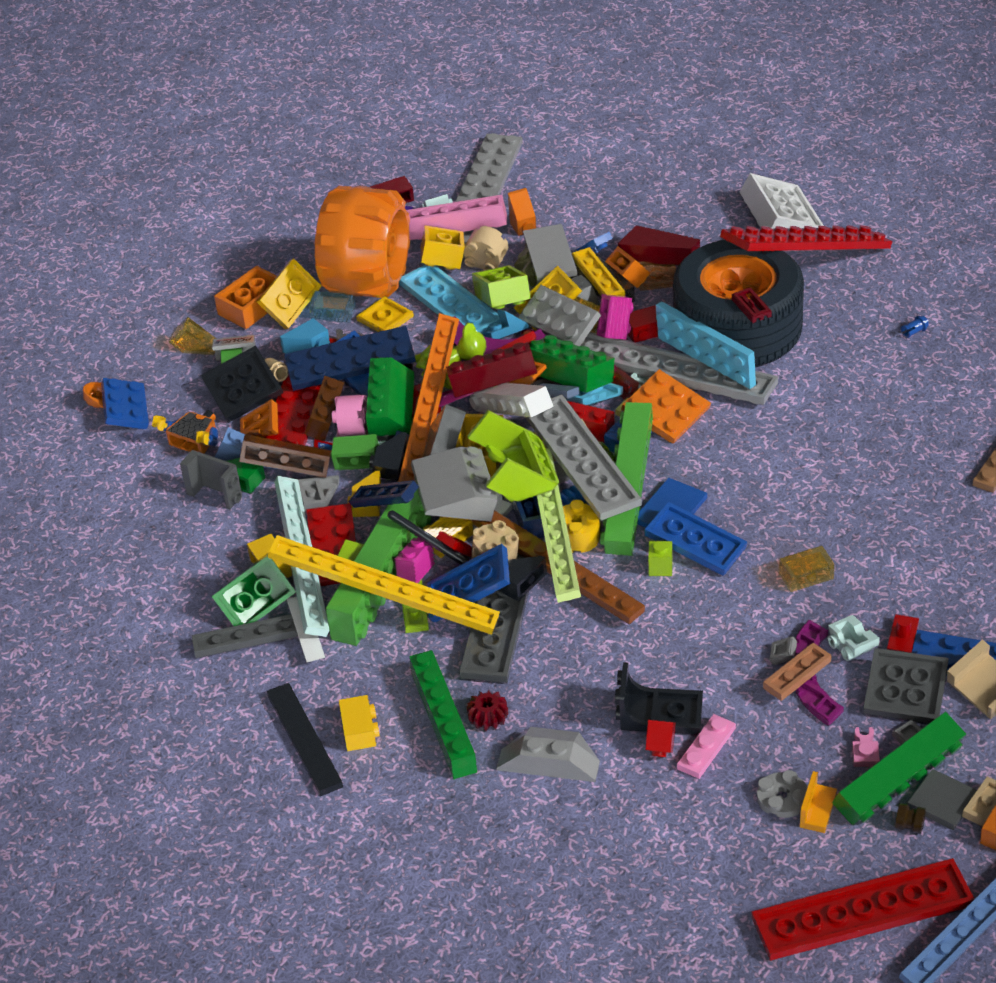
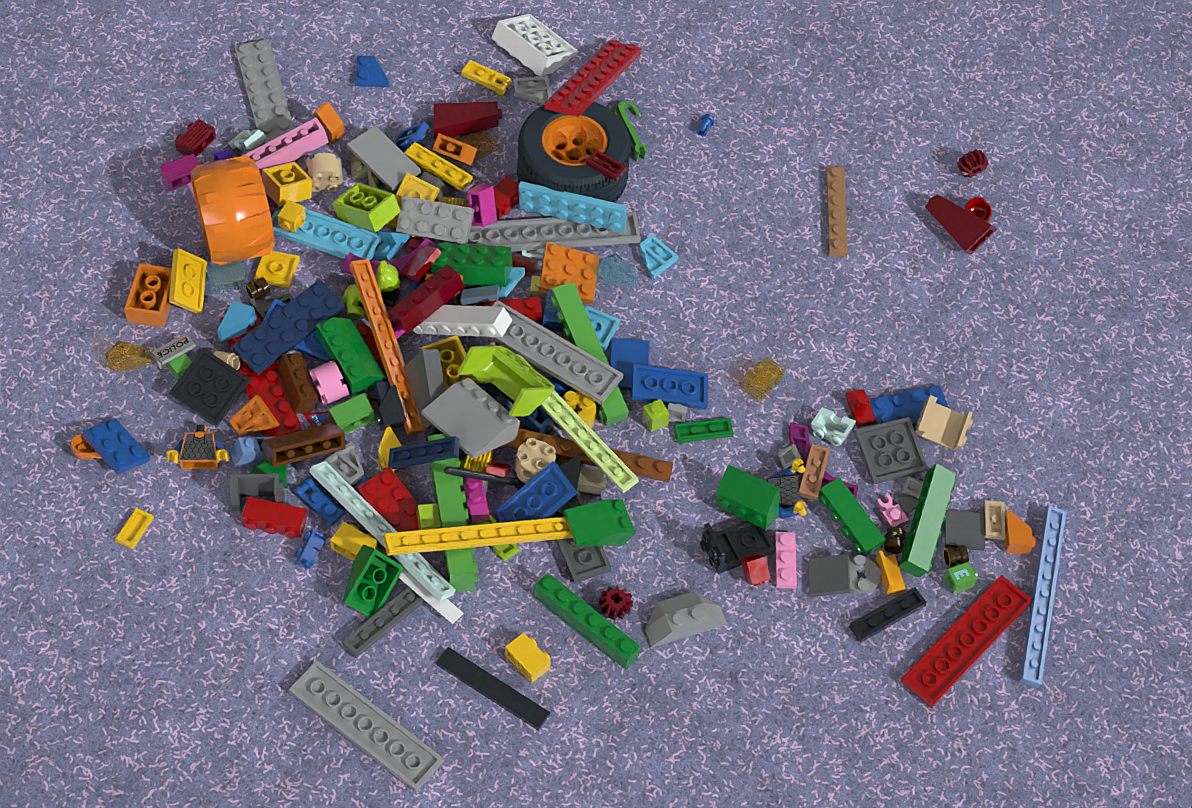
camera: 40 degrees left, 15 degrees up
none -> yellow tile [115,508,154,549]
none -> red brick [242,496,308,538]
none -> dark brown wheel [245,277,271,300]
none -> yellow brick [277,200,306,233]
none -> light grey plate [289,660,444,793]
none -> blue plate [293,477,345,527]
none -> blue hinge [294,525,326,569]
none -> blue wing [355,56,389,87]
none -> yellow plate [461,60,512,96]
none -> green slope [563,499,636,546]
none -> dark tan brick [578,467,607,496]
none -> medium azure plate [585,306,621,352]
none -> clear light blue slope [596,253,640,288]
none -> bright green piece [614,101,647,162]
none -> medium azure wing [639,234,678,280]
none -> light grey plate [667,403,688,423]
none -> green tile [673,418,734,443]
none -> green slope [716,465,780,530]
none -> torso [766,458,807,519]
none -> dark grey tile [809,554,850,597]
none -> green brick [818,477,885,557]
none -> black plate [849,587,927,643]
none -> dark brown wheel [884,527,906,554]
none -> dark grey tile [892,496,918,515]
none -> bright green brick [944,562,978,594]

